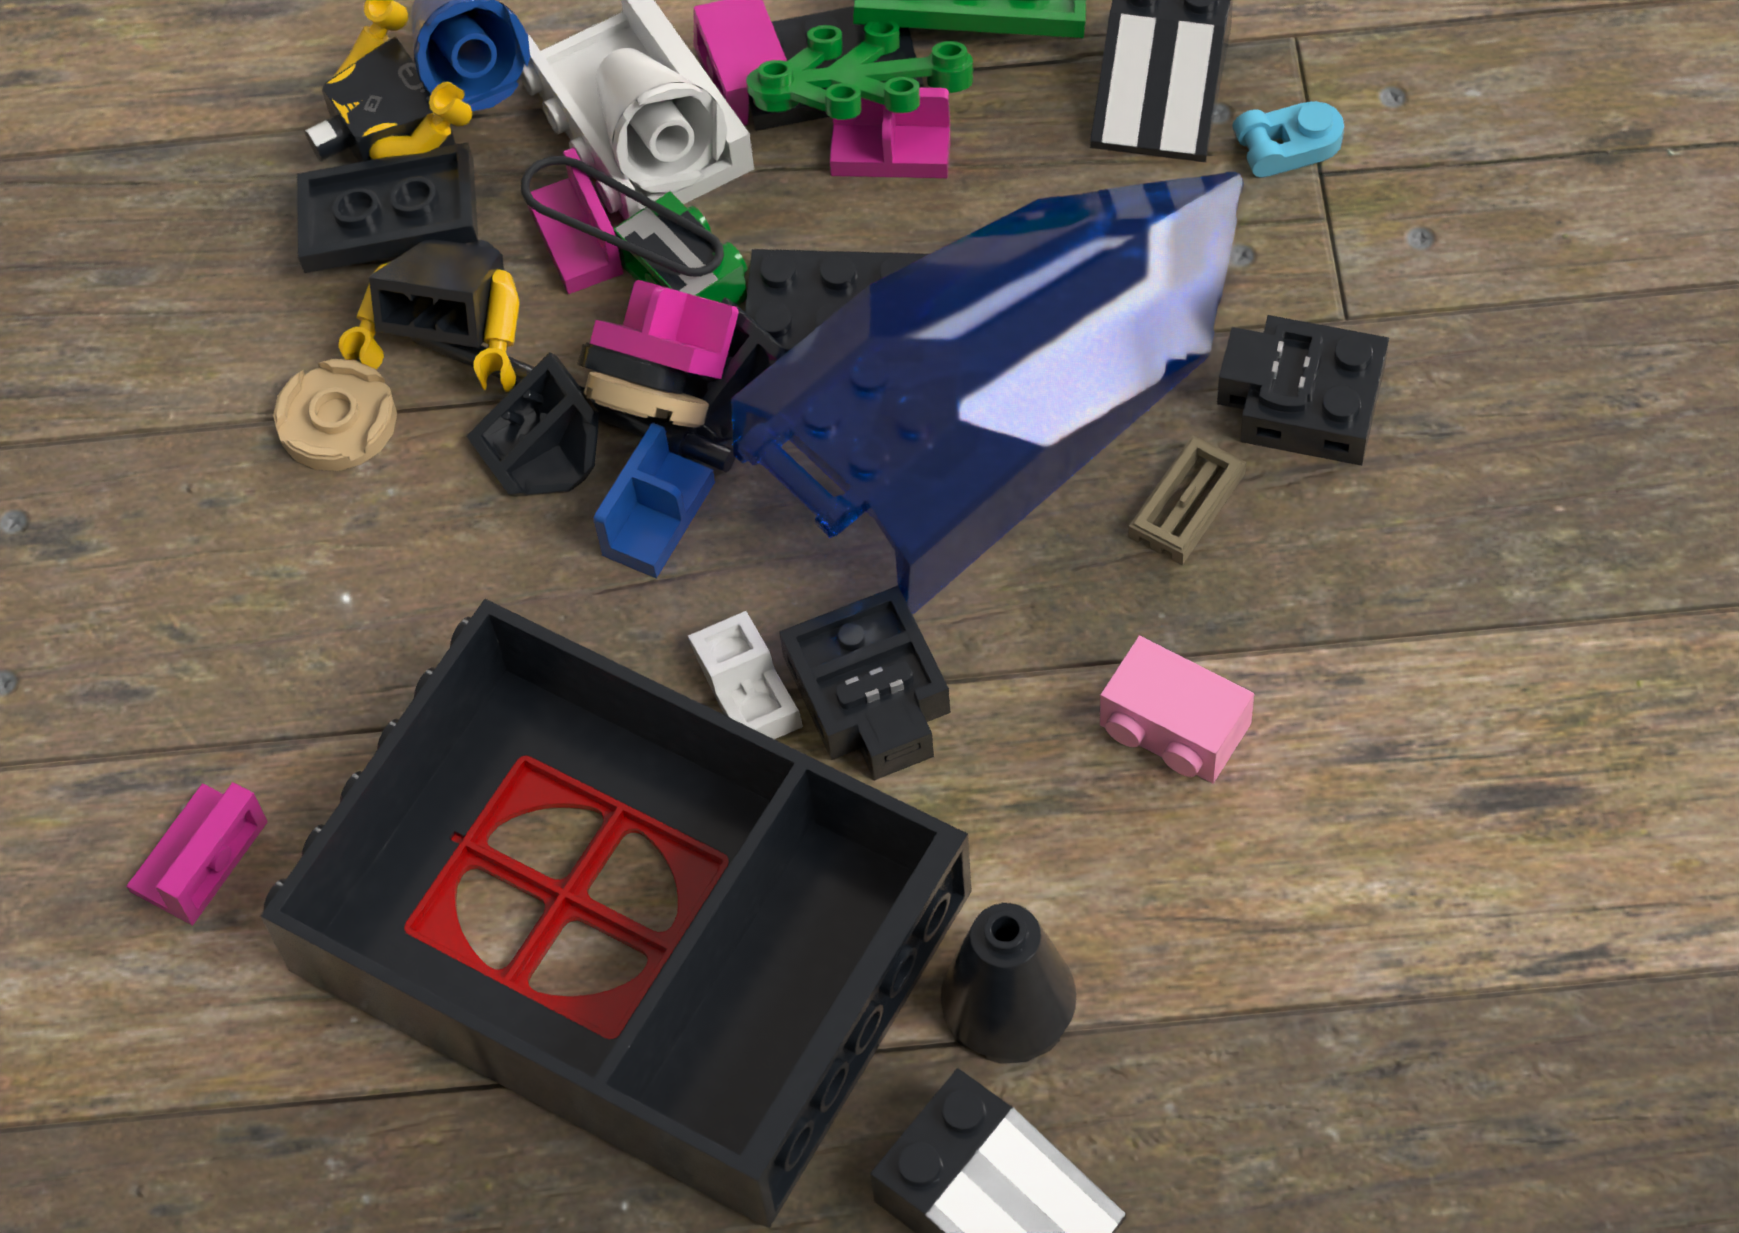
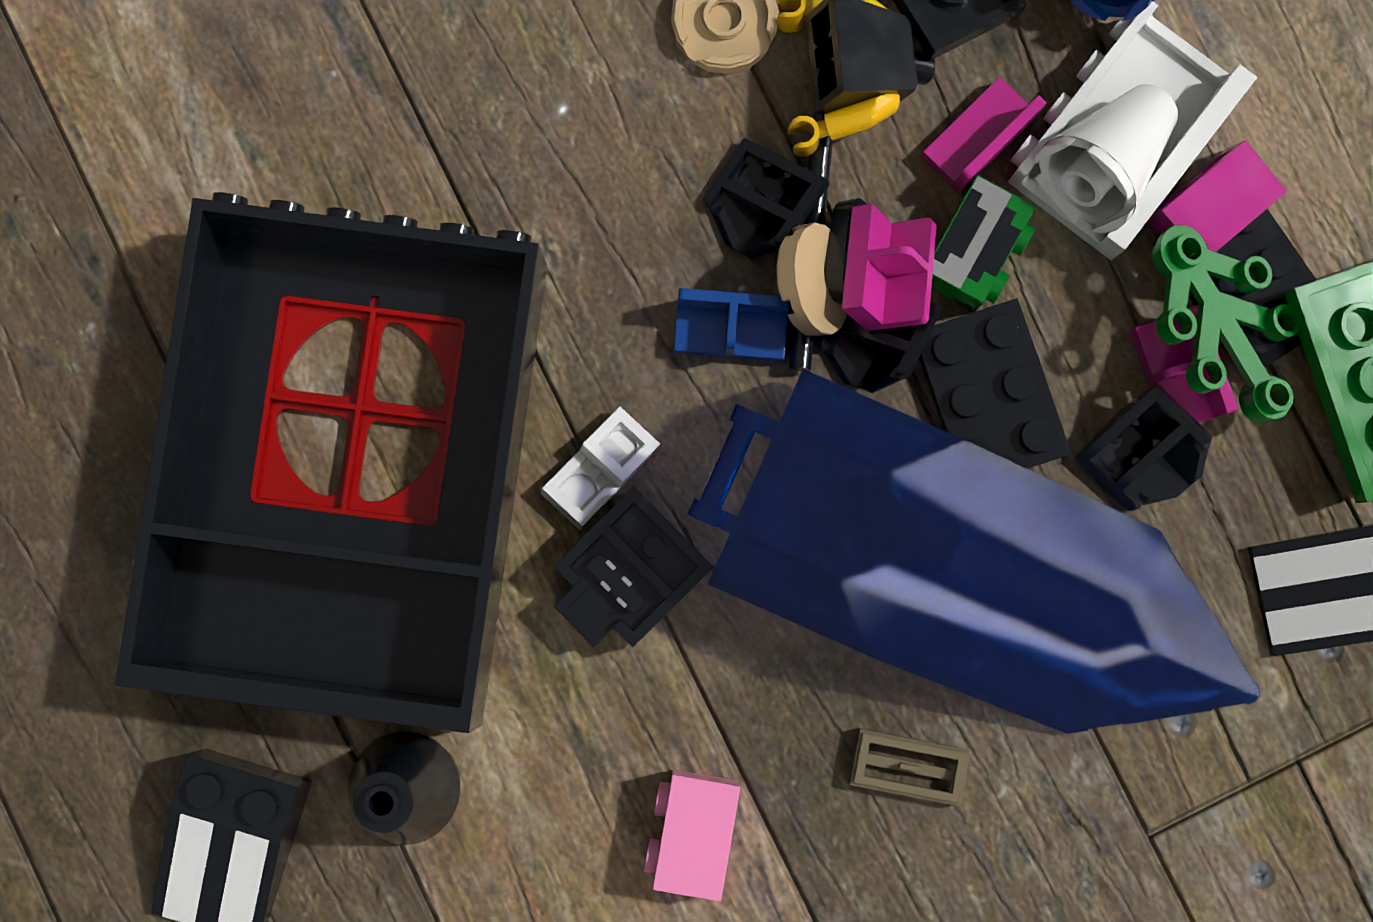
camera: 60 degrees right, 25 degrees up
dark pink panel [127,782,268,926] -> none
black piece [521,156,724,277] -> none
black piece [1217,315,1389,466] -> none
medium azure plate [1232,101,1344,177] -> none
none -> black slope [1075,383,1212,511]

